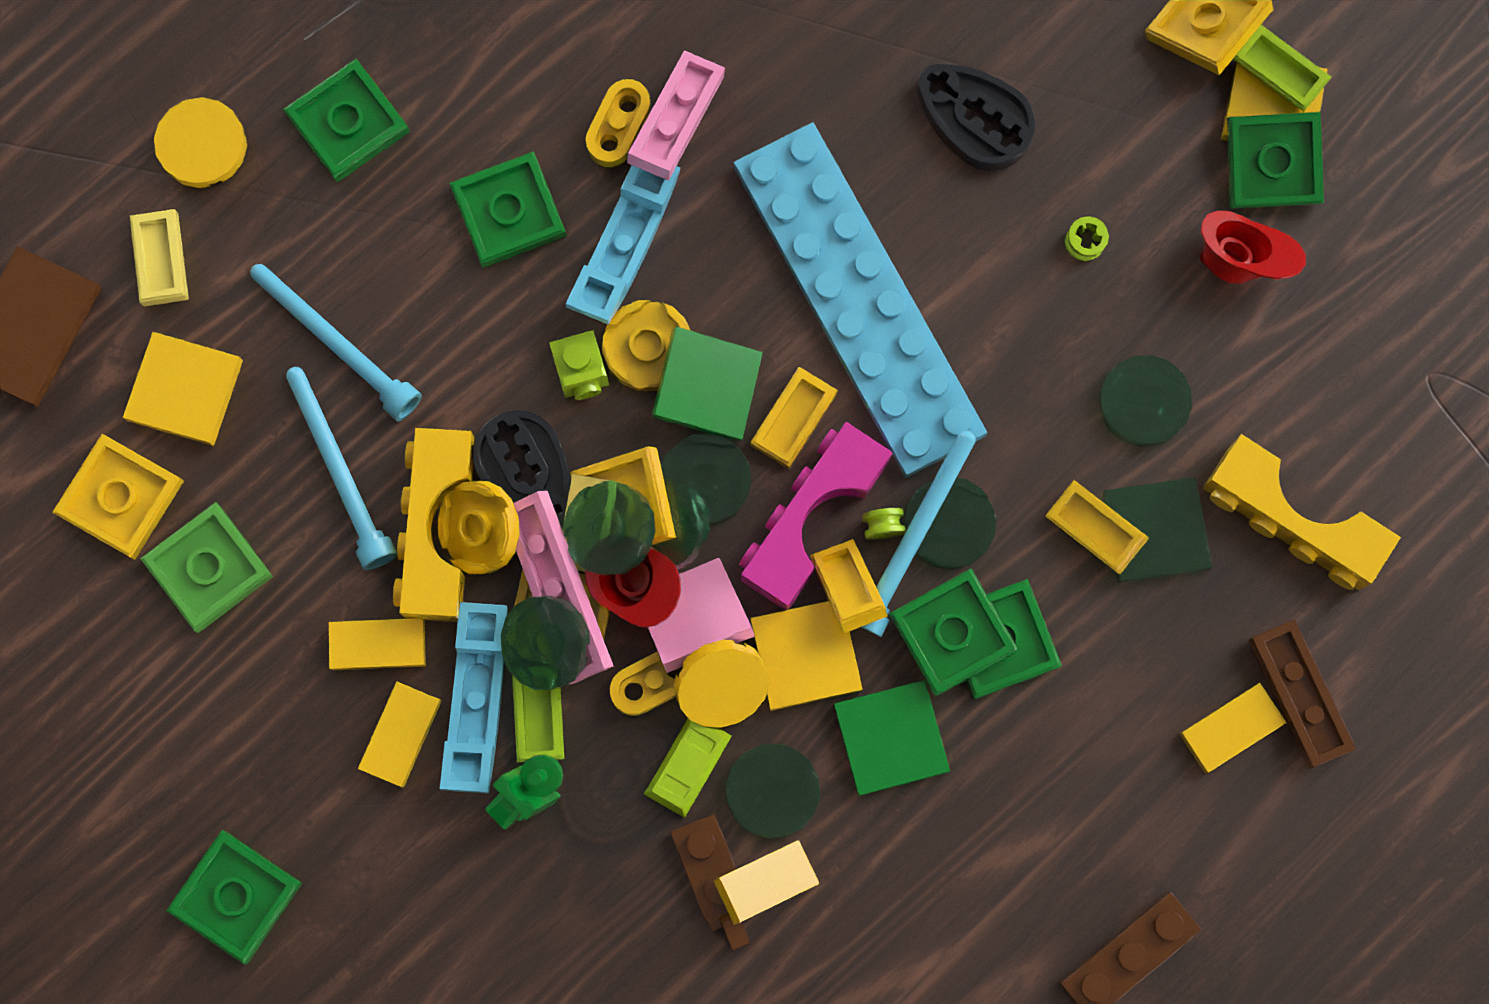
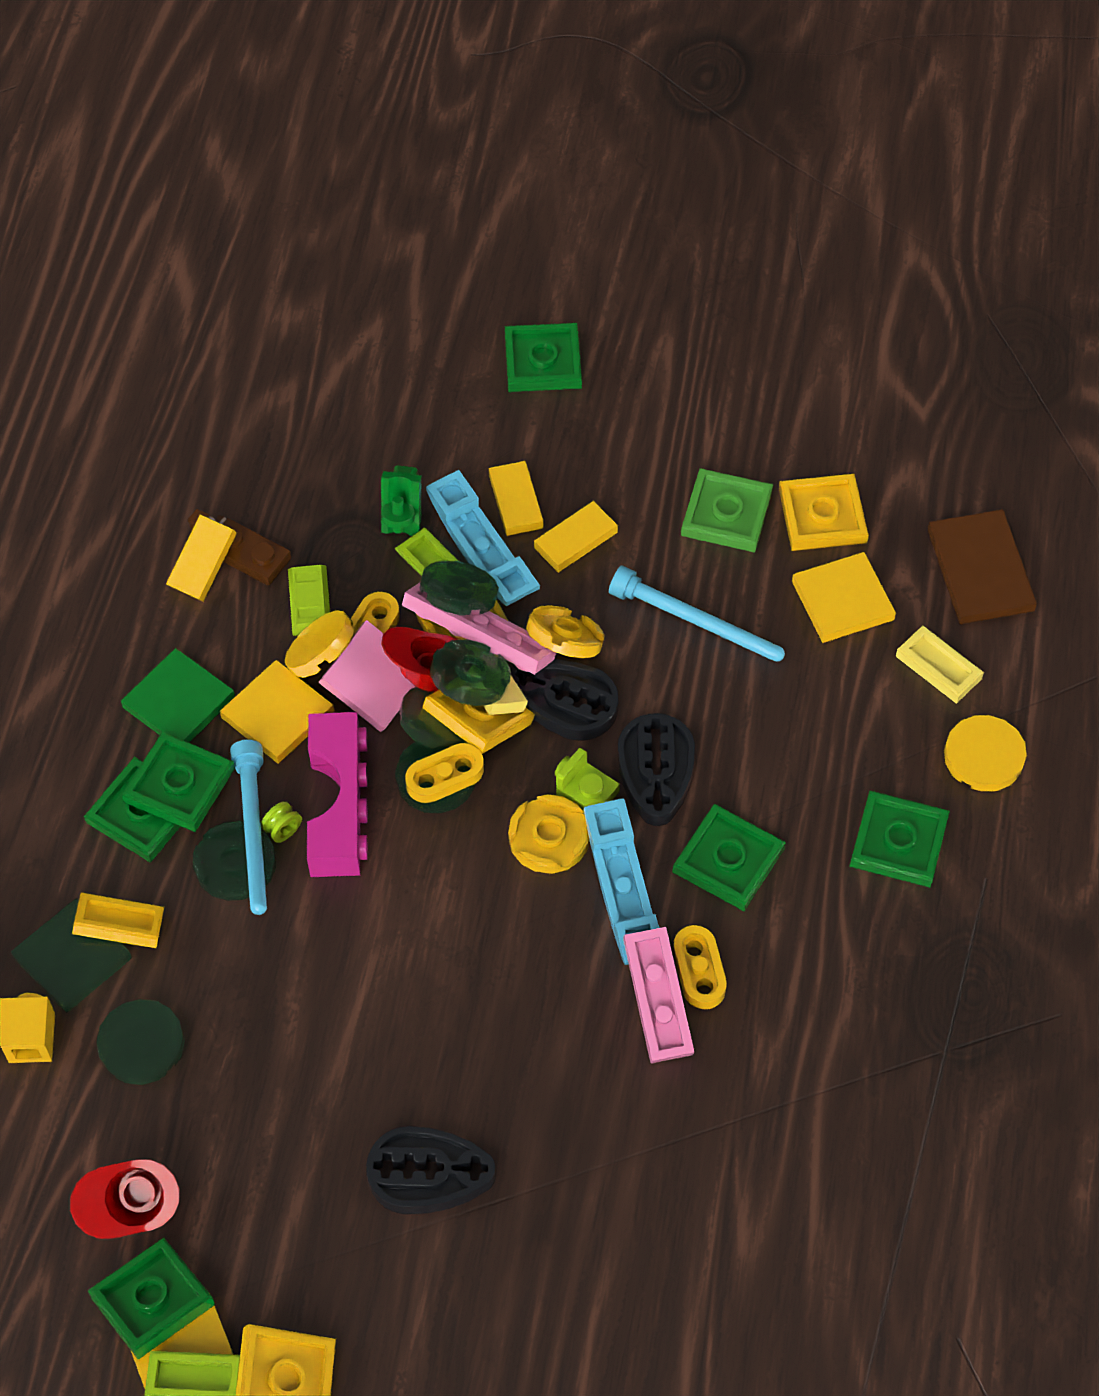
camera: 145 degrees right, 20 degrees down
medium azure piece [250,264,422,422] -> none
yellow arch [393,428,475,622] -> none
green tile [651,327,763,442] -> none
clear green tile [726,743,820,839] -> none
medium azure plate [734,122,988,478] -> none
yellow tile [750,367,838,469] -> none
yellow tile [810,539,888,633] -> none
lime bush [1064,216,1109,261] -> none
none -> yellow plate [405,743,484,803]
none -> black piece [618,713,695,826]

